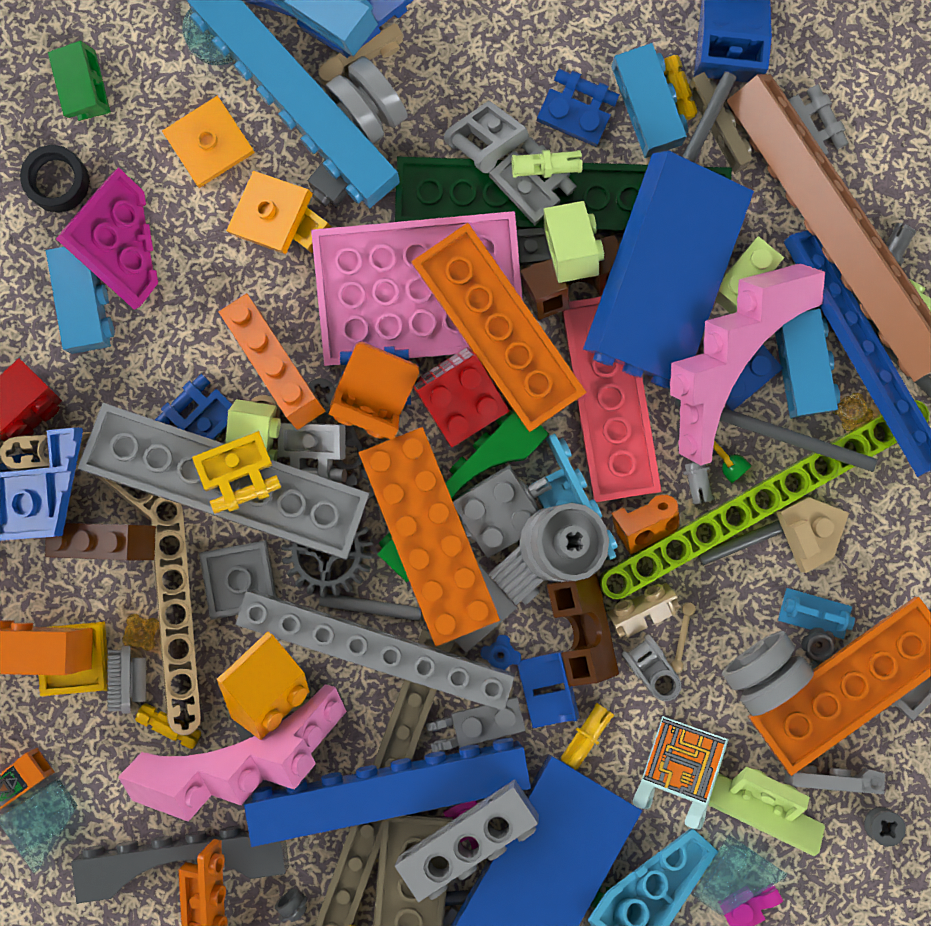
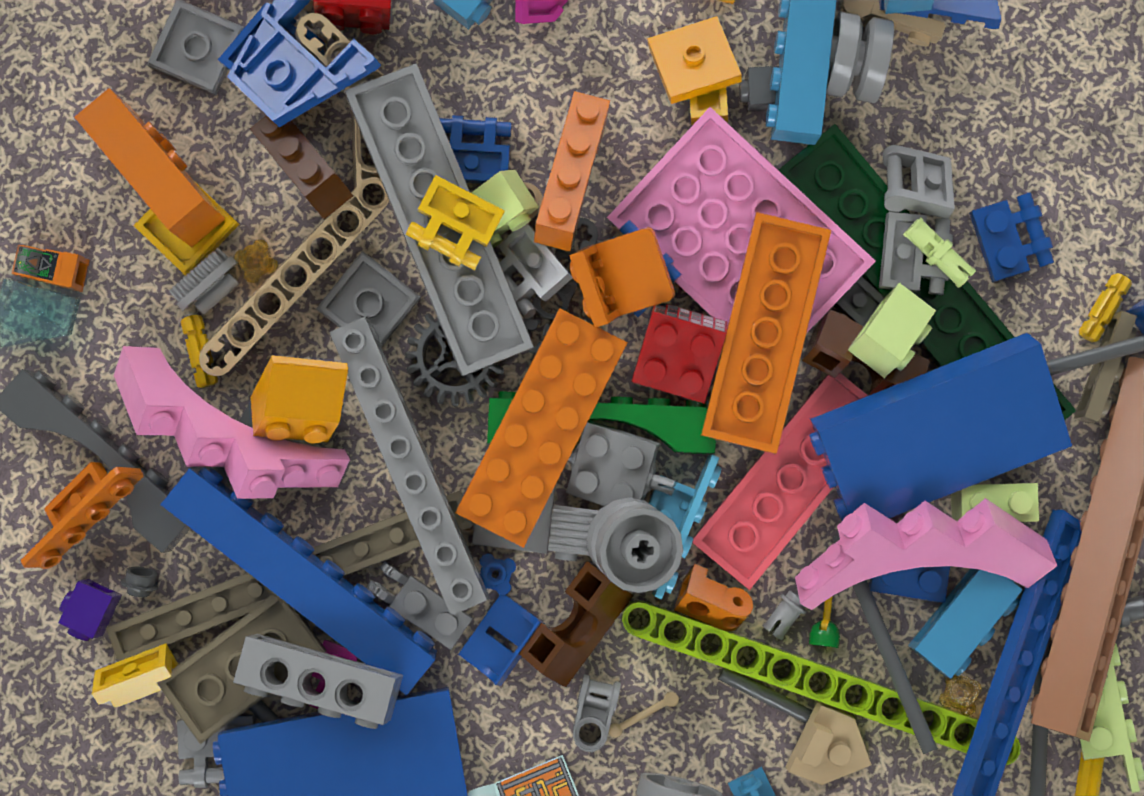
camera: 50 degrees right, 0 degrees up
light grey bar [319,593,421,621] -> none
yellow axle [561,703,615,770] -> none
tan hinge [606,583,680,638] -> none
dark azure brick [611,43,689,158] -> none

